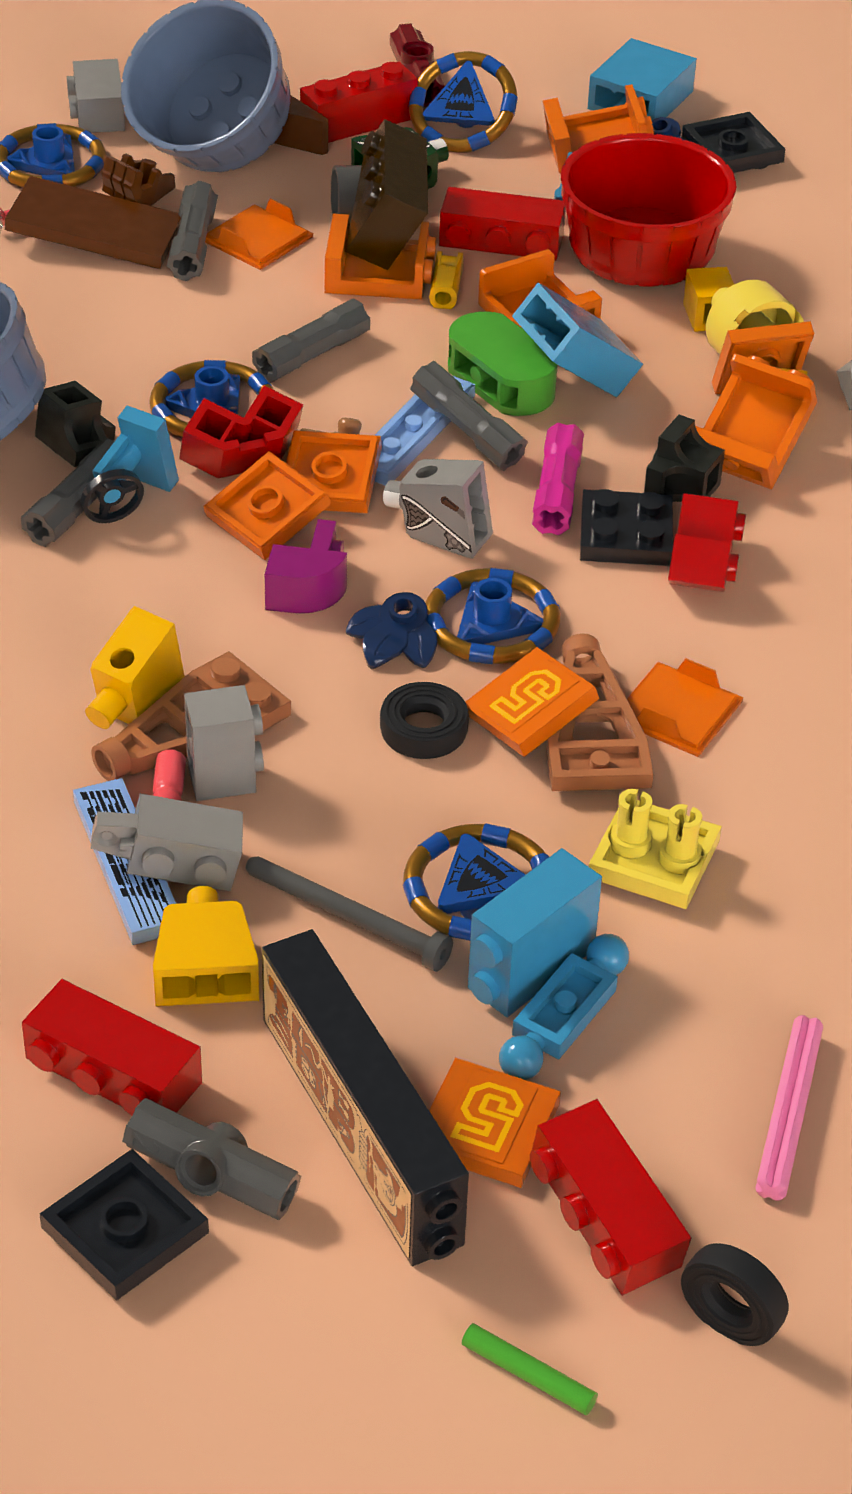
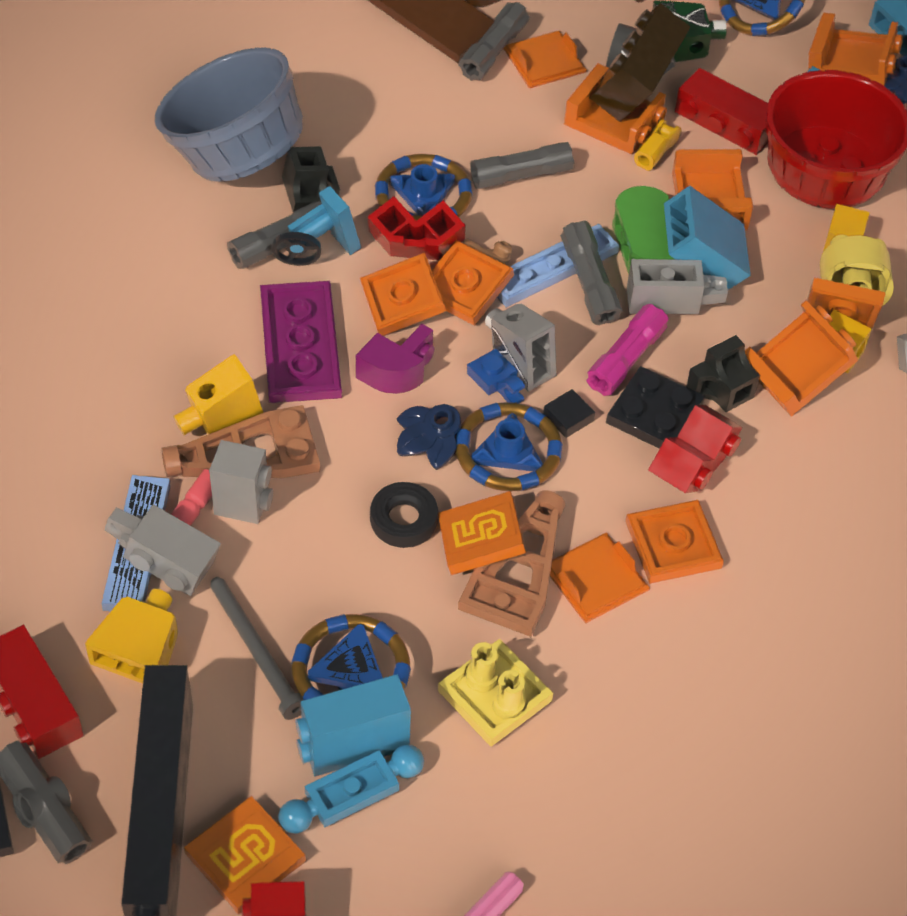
camera: 25 degrees right, 10 degrees up
none -> magenta tile [260,281,342,403]
none -> blue plate [467,348,525,403]
none -> black tile [543,389,595,438]
none -> orange tile [625,500,724,584]
none -> light grey hinge [627,259,728,314]

